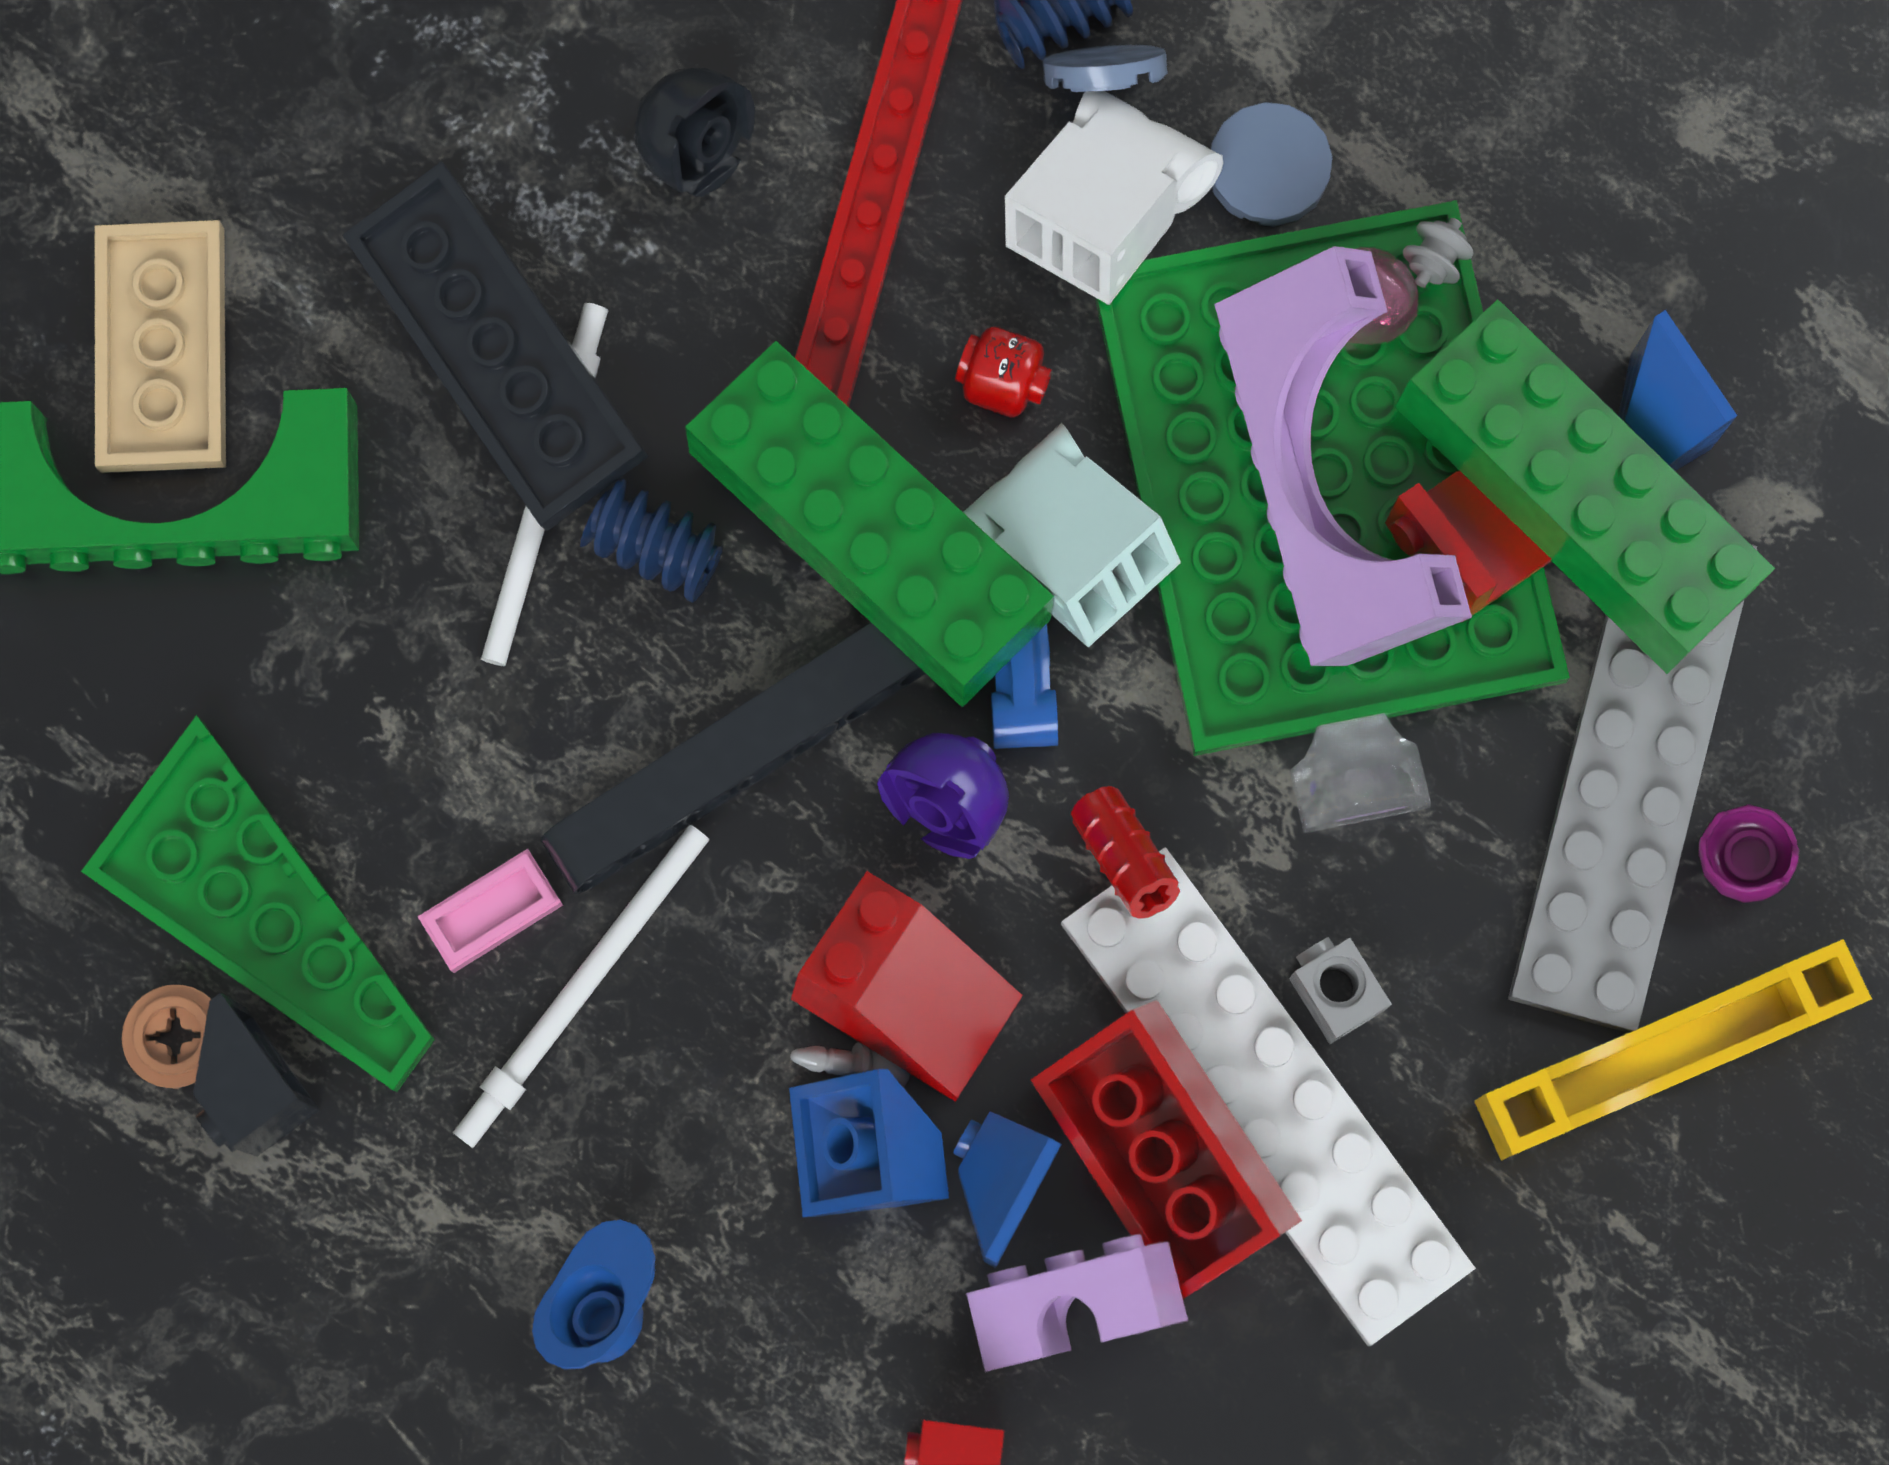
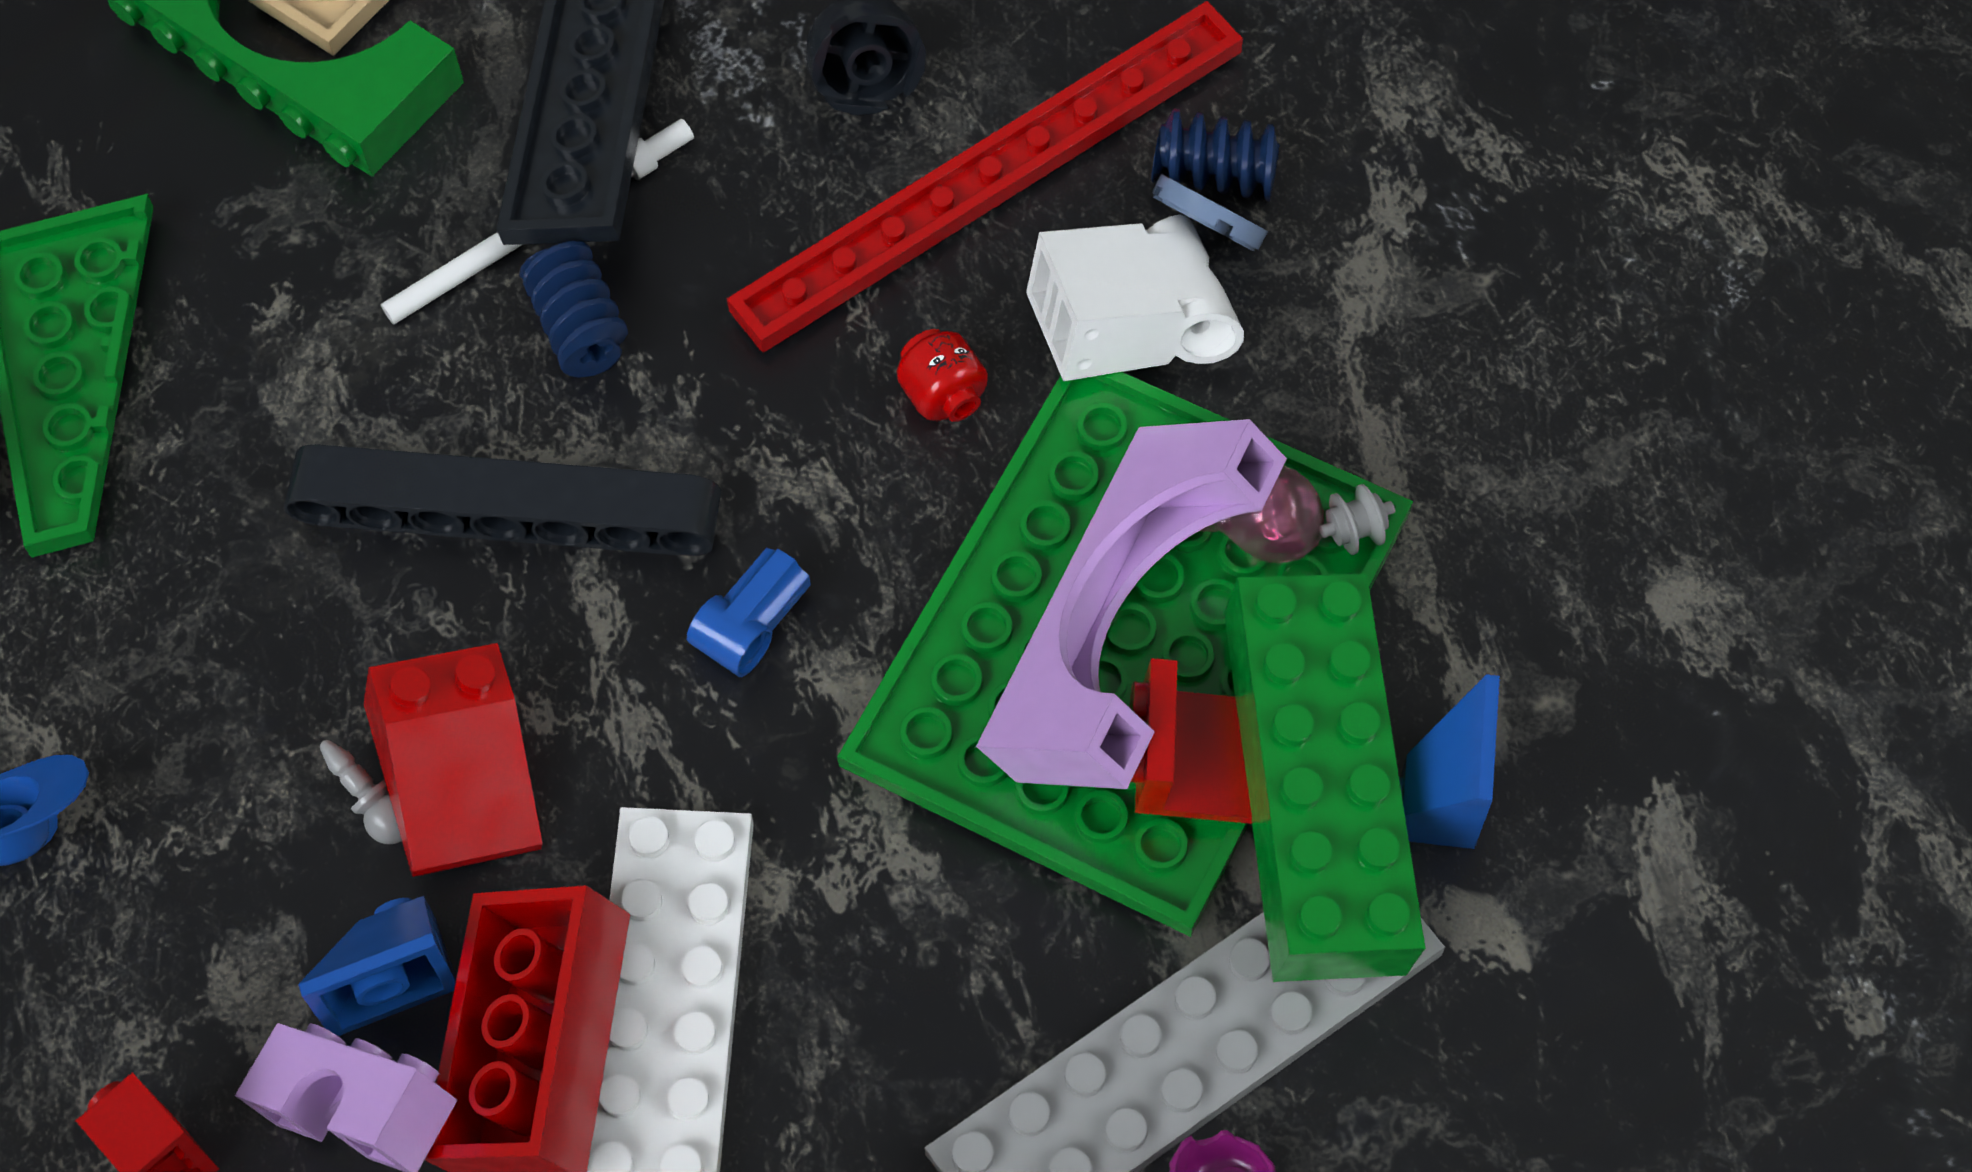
camera: 40 degrees right, 15 degrees down
bright pink tile [418,849,563,973] -> none
white bar [452,824,709,1148] -> none
green brick [685,341,1054,707] -> none
blue slope [789,1069,949,1217] -> none
dark purple cylinder [877,733,1009,859] -> none
light aqua piece [963,423,1181,647] -> none
red axle [1071,786,1180,919] -> none
sand blue tile [1211,102,1332,227] -> none
light grey brick [1289,937,1392,1044] -> none
clear slope [1290,713,1431,833] -> none

